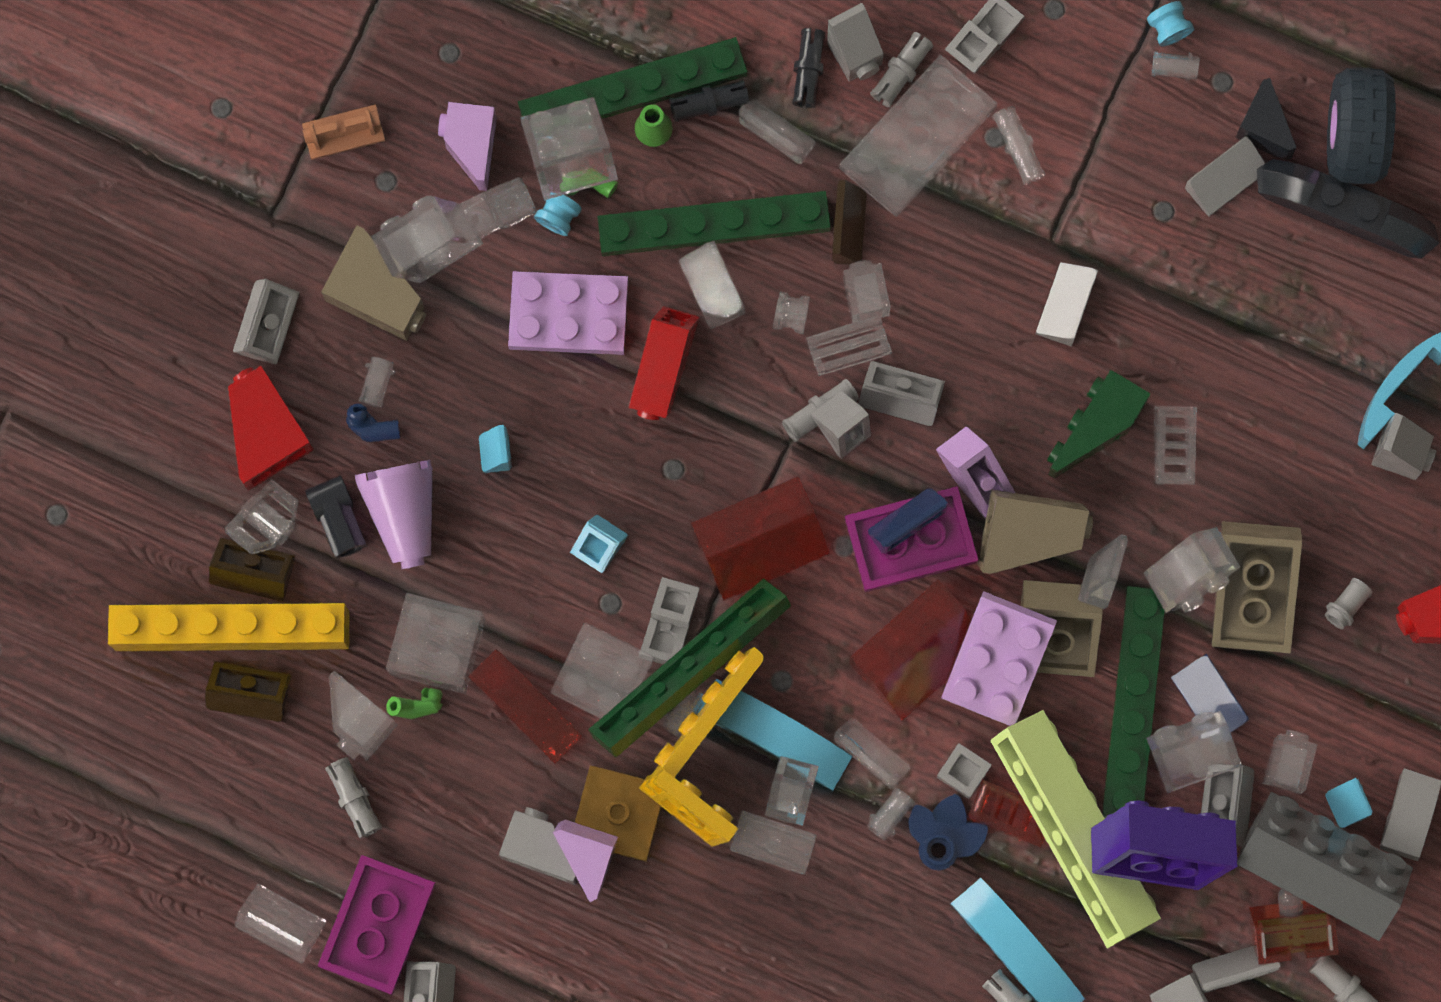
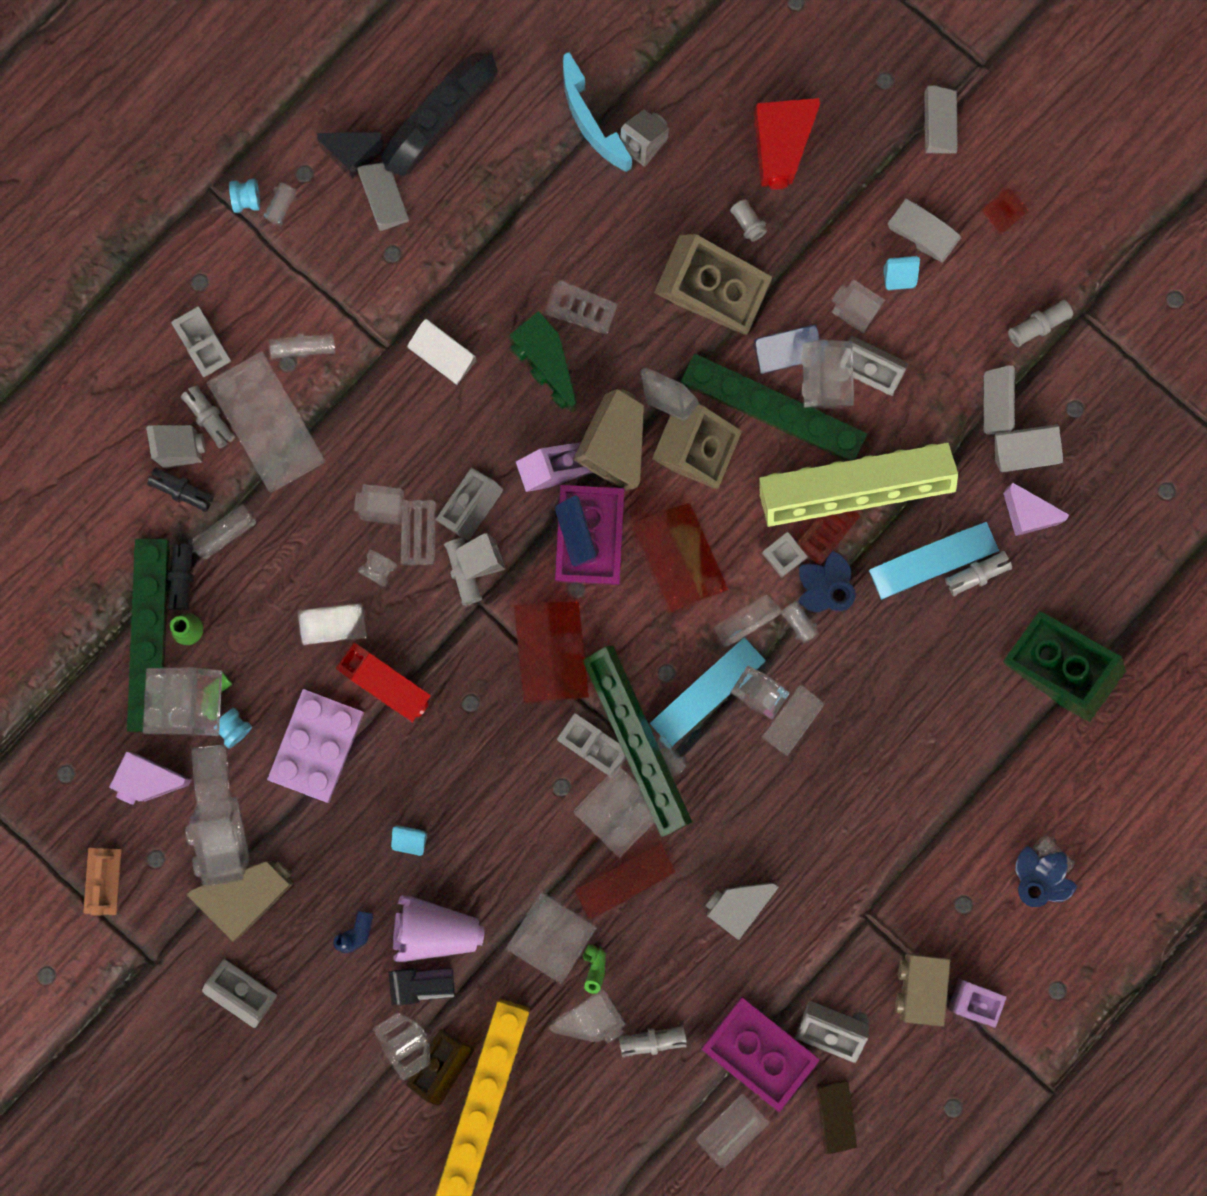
camera: 80 degrees left, 5 degrees up
dark brown slope [205,662,291,722] -> none
red slope [228,366,314,491] -> none
clear pin [358,357,395,408] -> none
lavender slope [553,820,618,902] -> none
medium azure slope [570,515,628,573] -> none
pearl gold plate [575,765,661,862] -> none
dark green plate [598,191,830,256] -> none
yellow bracket [639,647,763,847] -> none
dark brown slope [832,180,867,265] -> none
lavender plate [941,591,1057,726] -> none
dark purple brick [1091,801,1237,890] -> none
clear brick [1144,527,1240,613] -> none
dark grey brick [1237,792,1413,941] -> none
clear red piece [1249,888,1339,964] -> none
black wheel [1327,68,1396,184] -> none

